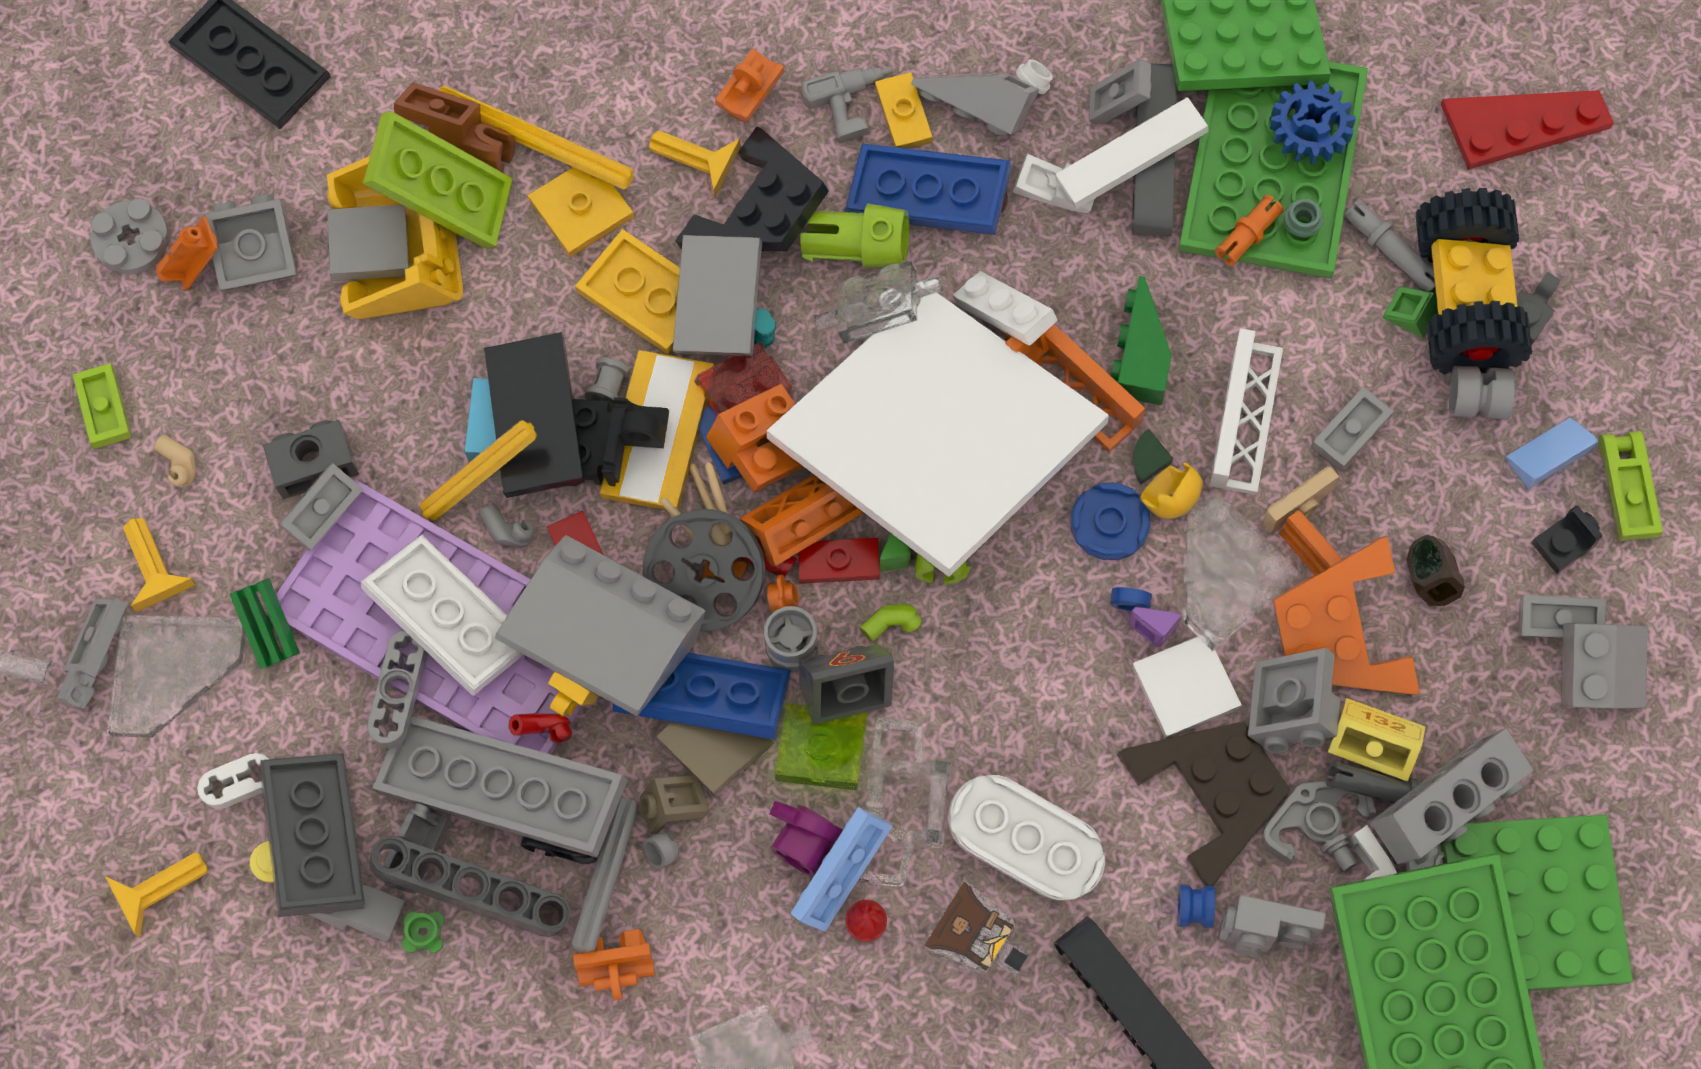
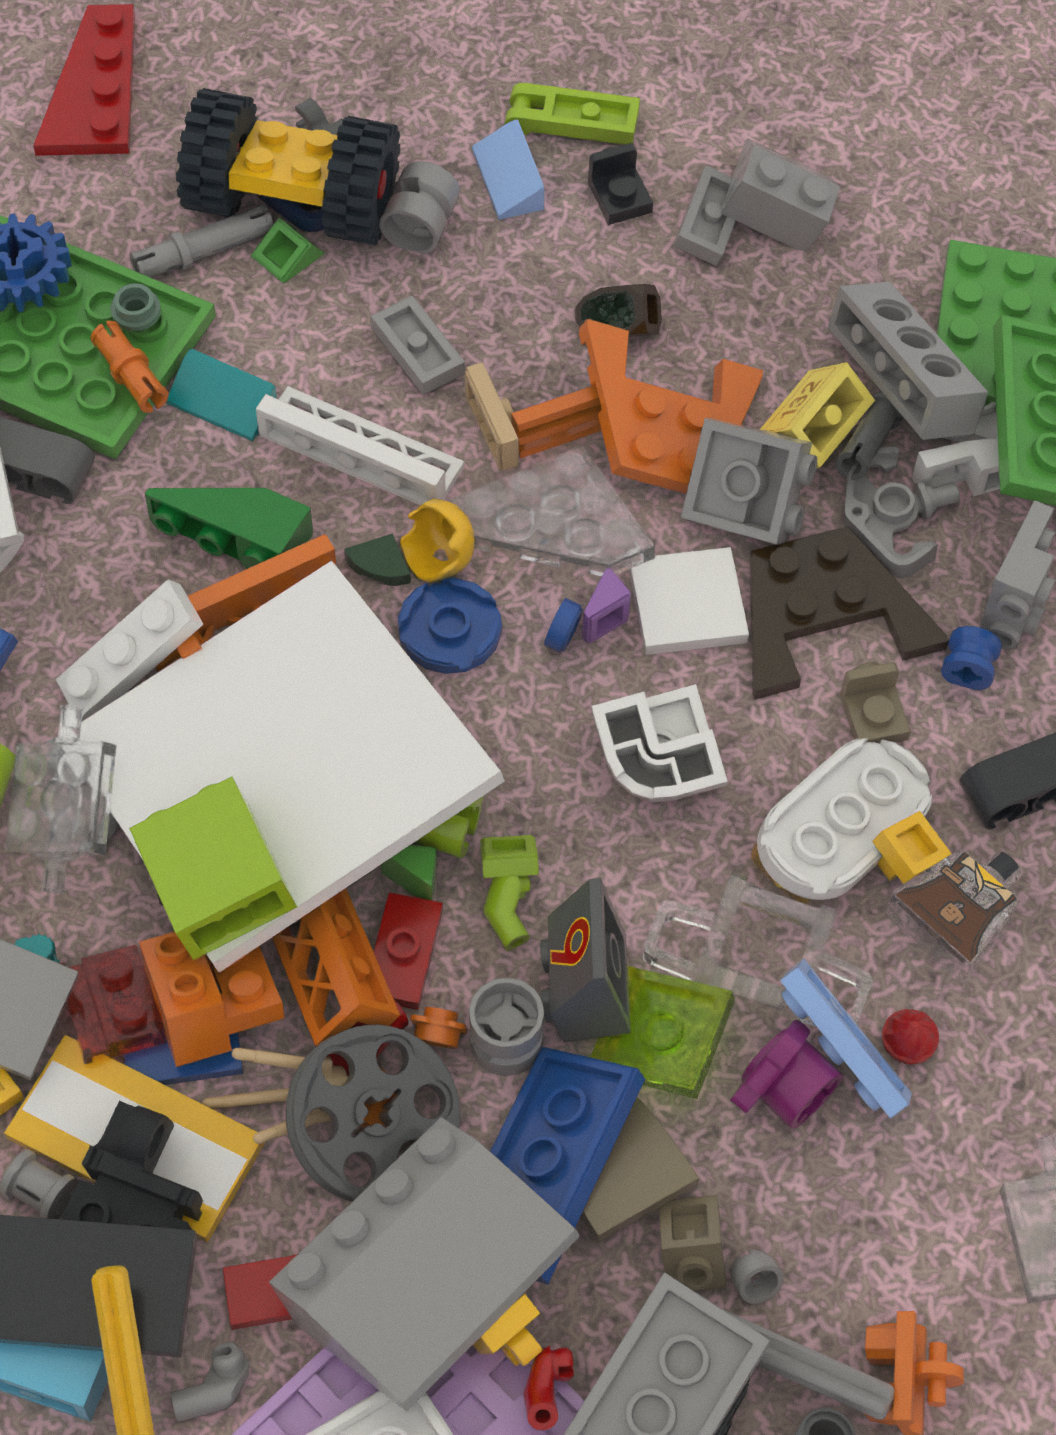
camera: 80 degrees left, 10 degrees down
none -> lime brick [129,776,297,960]
none -> teal slope [166,349,277,442]
none -> lime tile [480,835,539,878]
none -> white brick [591,684,728,802]
none -> dark tan bracket [840,662,911,744]
none -> yellow tile [872,811,952,886]

